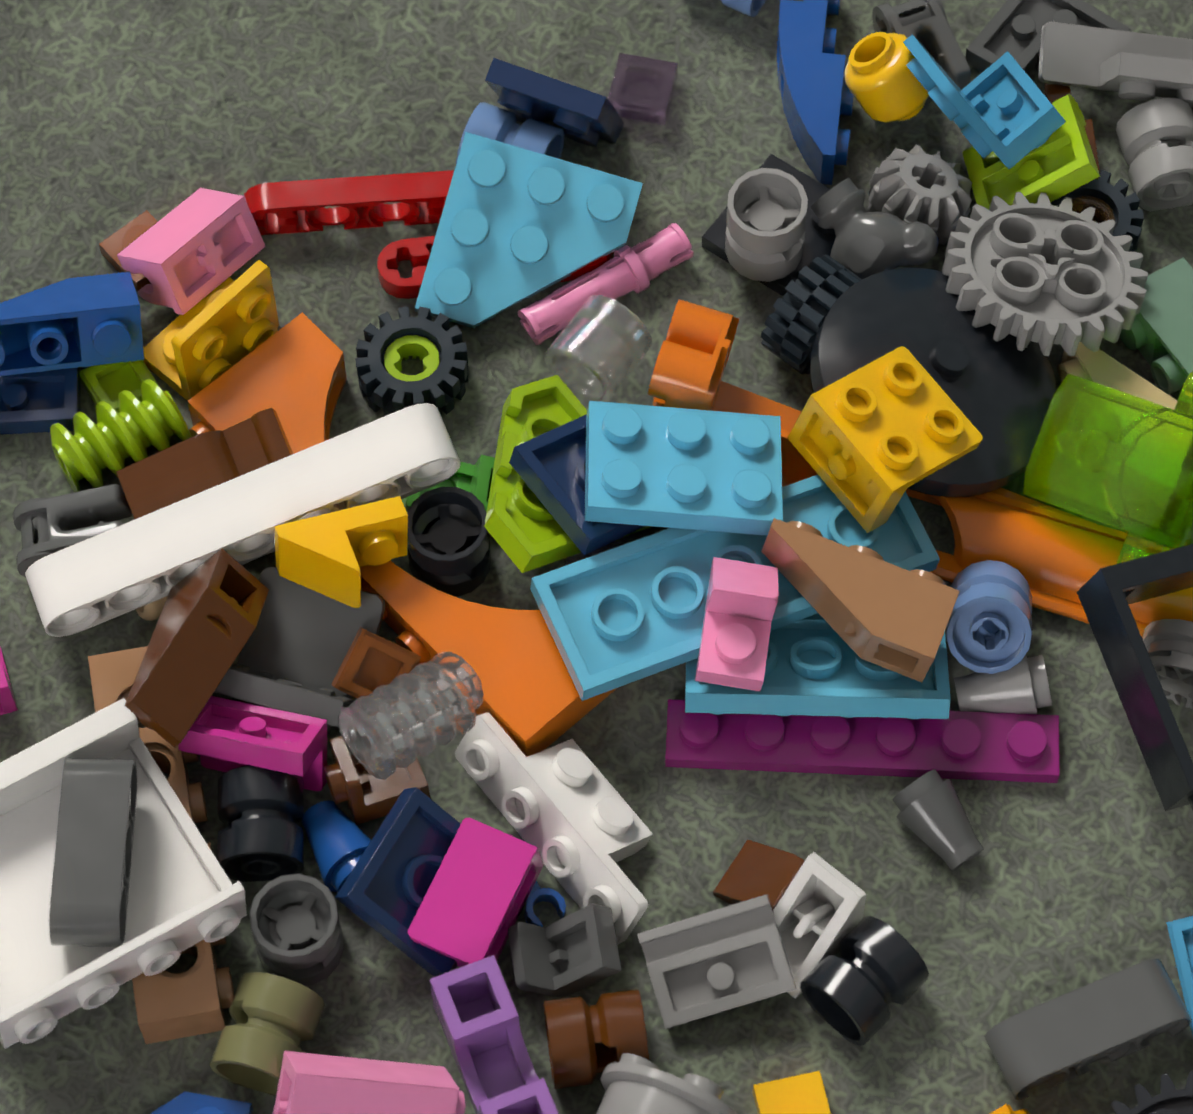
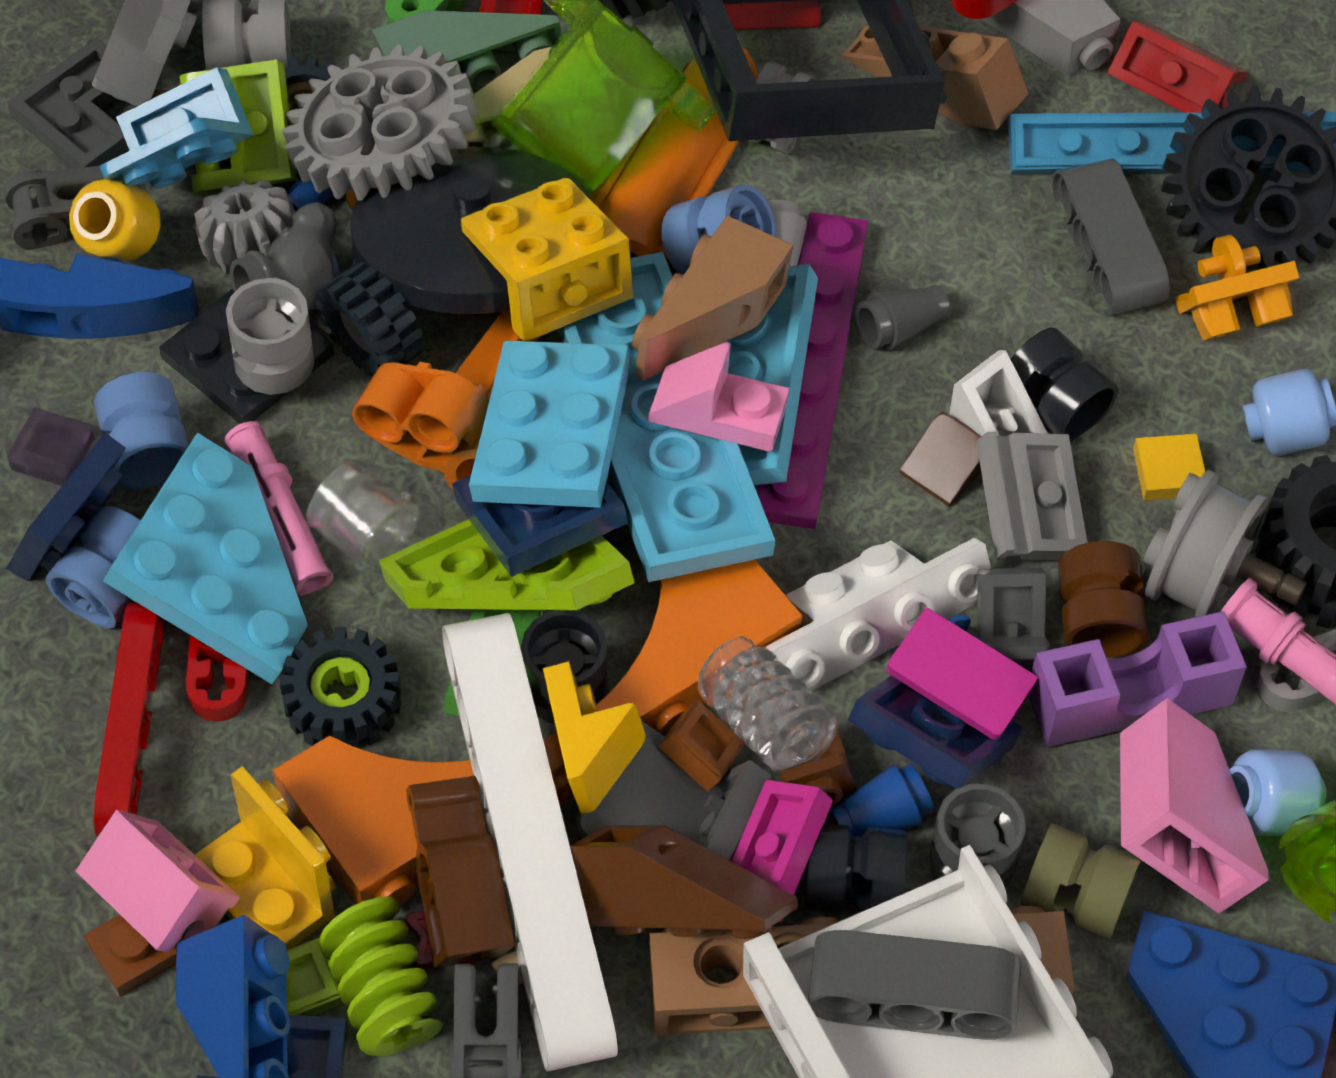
camera: 85 degrees left, 5 degrees down
none -> medium blue wheel [93,372,189,491]

